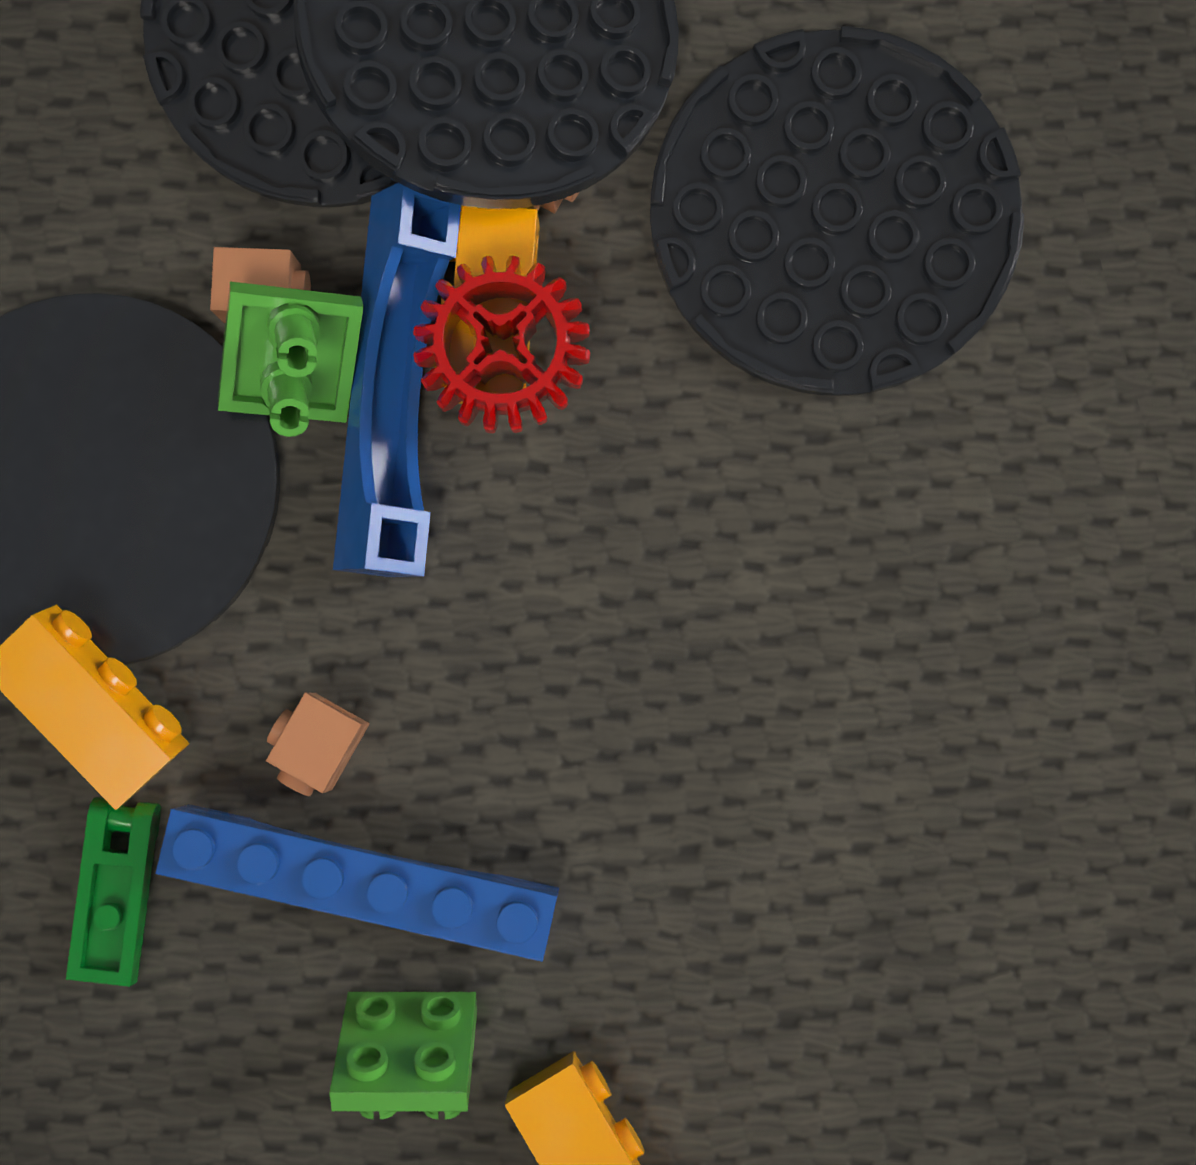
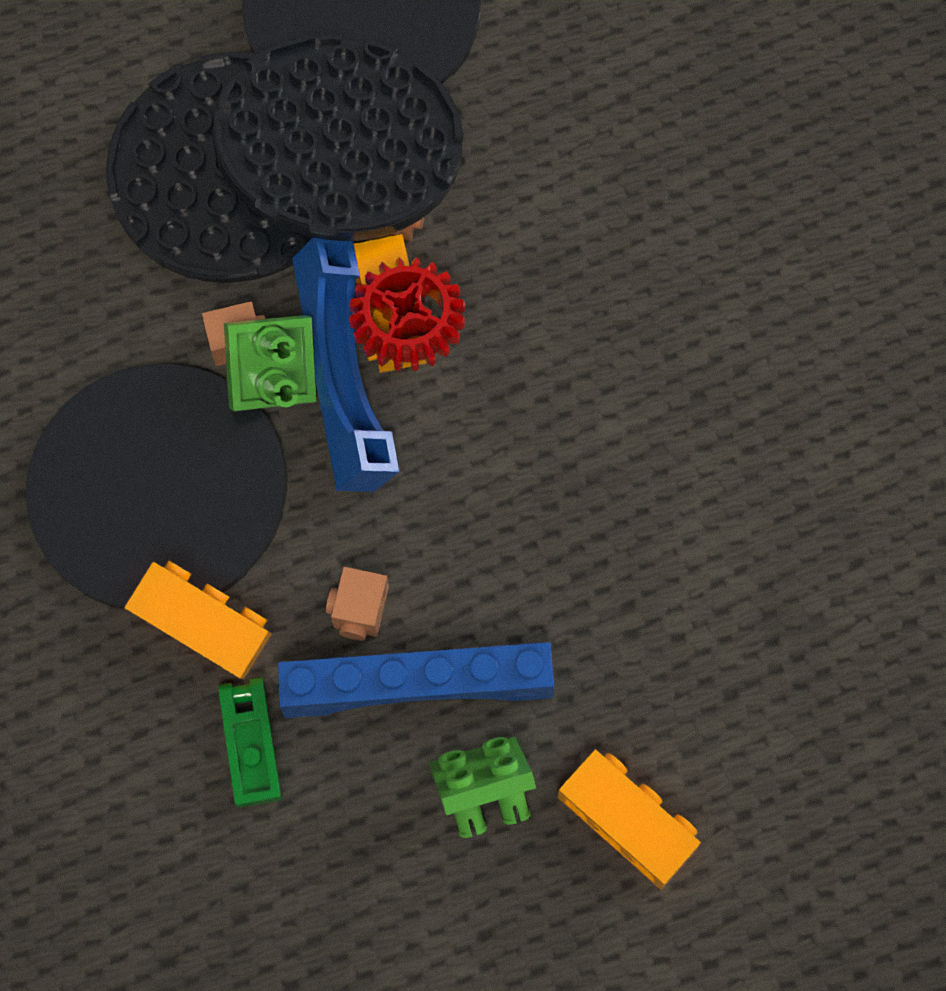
camera: 20 degrees left, 15 degrees down
black tile [650,26,1024,396] -> none

